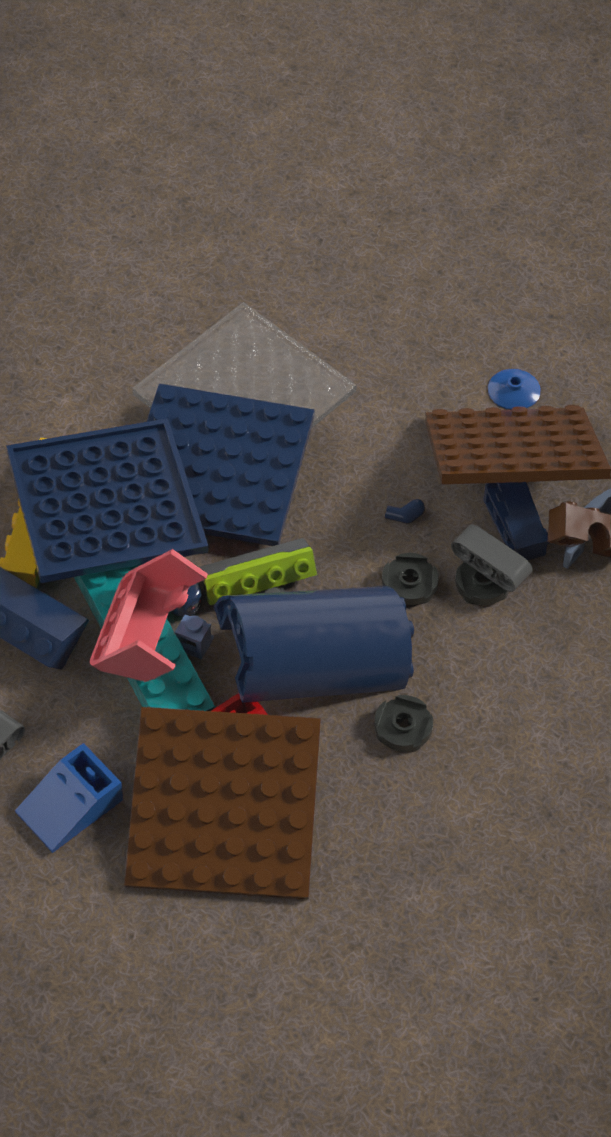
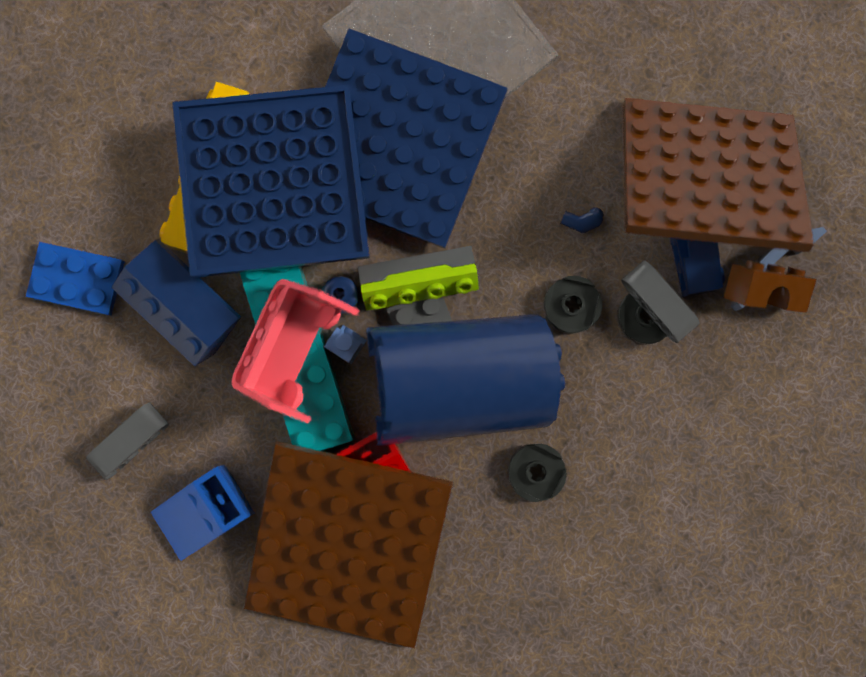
camera: 15 degrees right, 30 degrees up
blue dish [488,369,540,410] -> none

